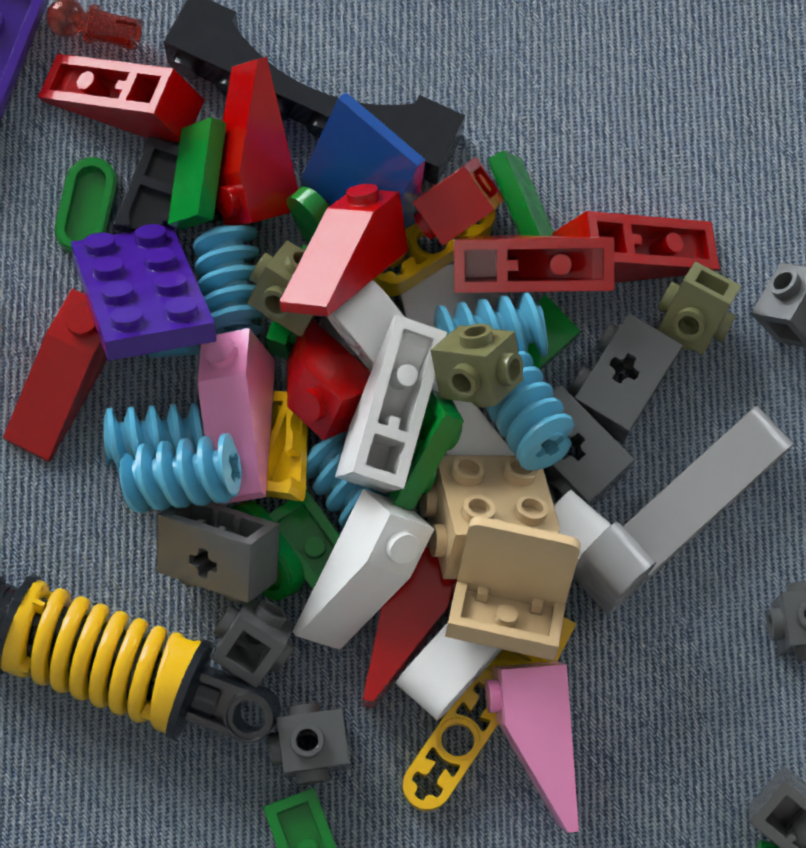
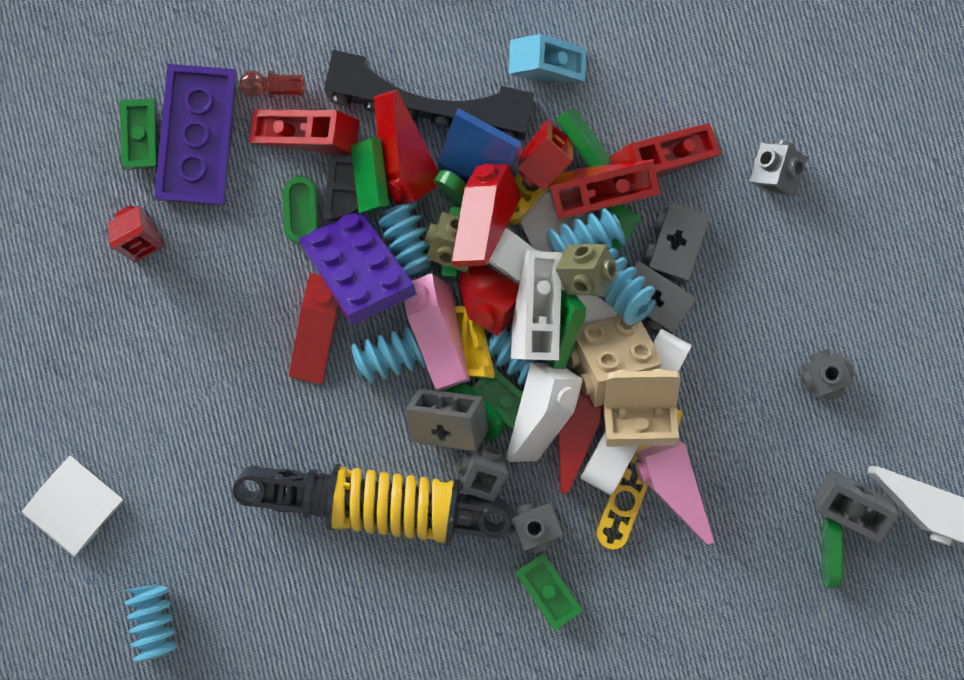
camera: 10 degrees left, 10 degrees up
medium azure piece [119,433,242,513] -> none
light grey beam [573,406,794,615] -> none
olive brick [657,261,741,355] -> none
none -> medium azure slope [509,34,586,83]

